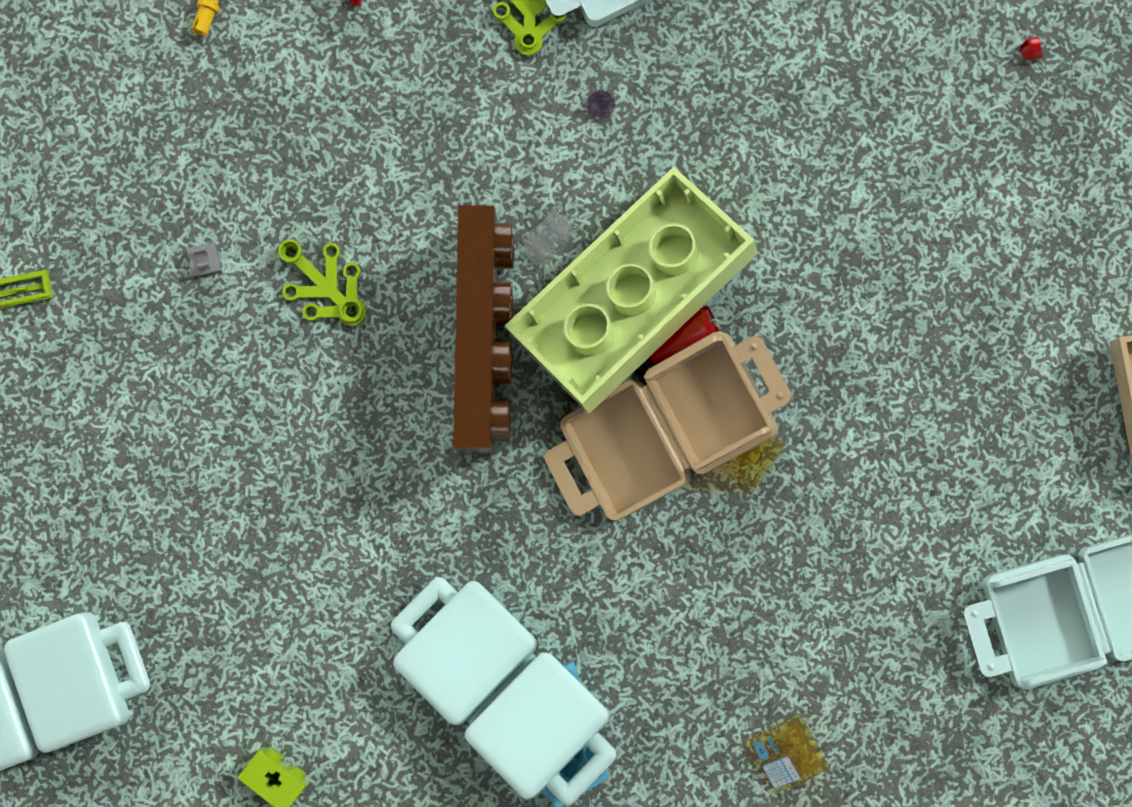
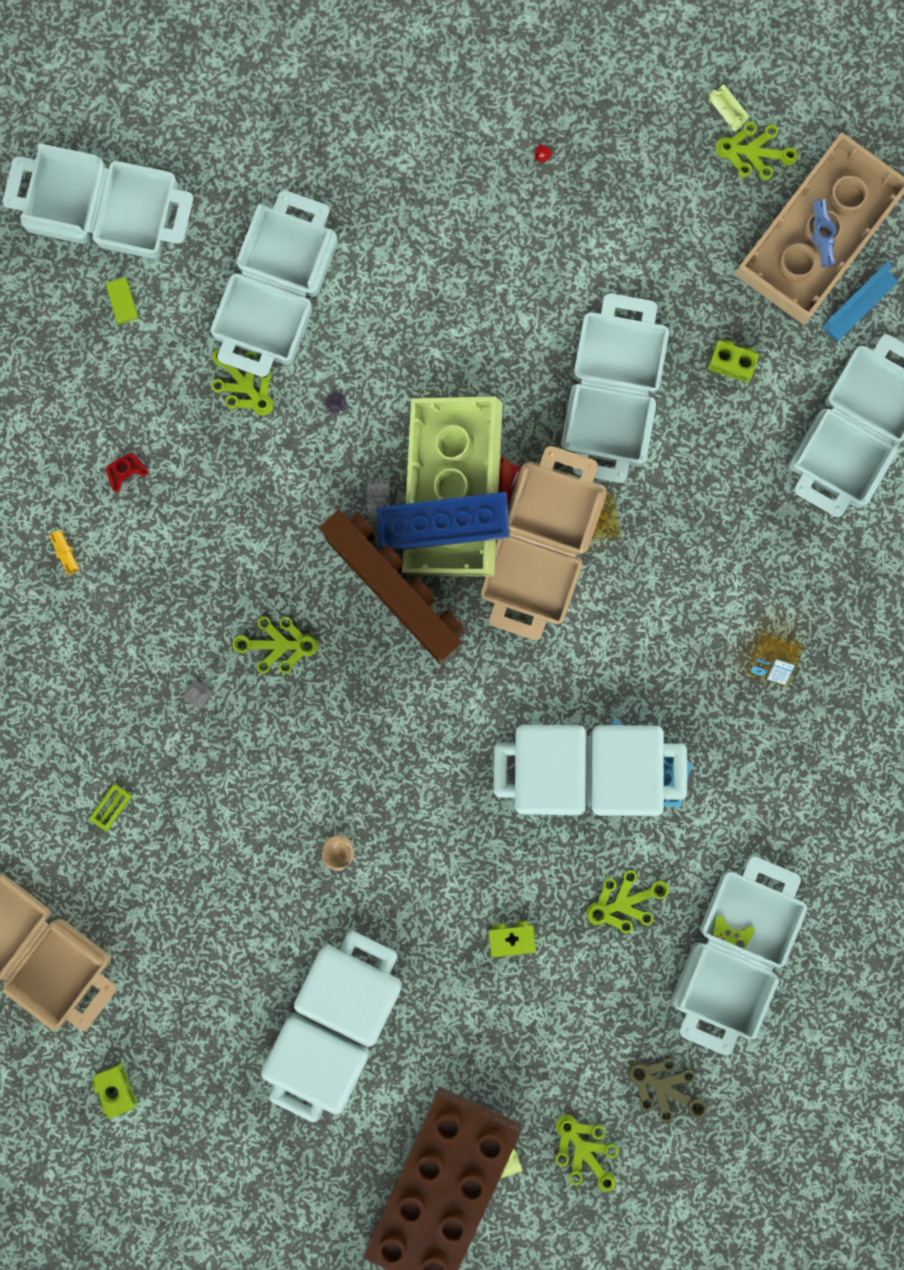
camera: 45 degrees left, 0 degrees up
none -> tan hair [322,835,354,871]
none -> blue plate [377,492,510,551]
none -> light aqua piece [560,293,669,483]
none -> lime brick [707,340,760,383]

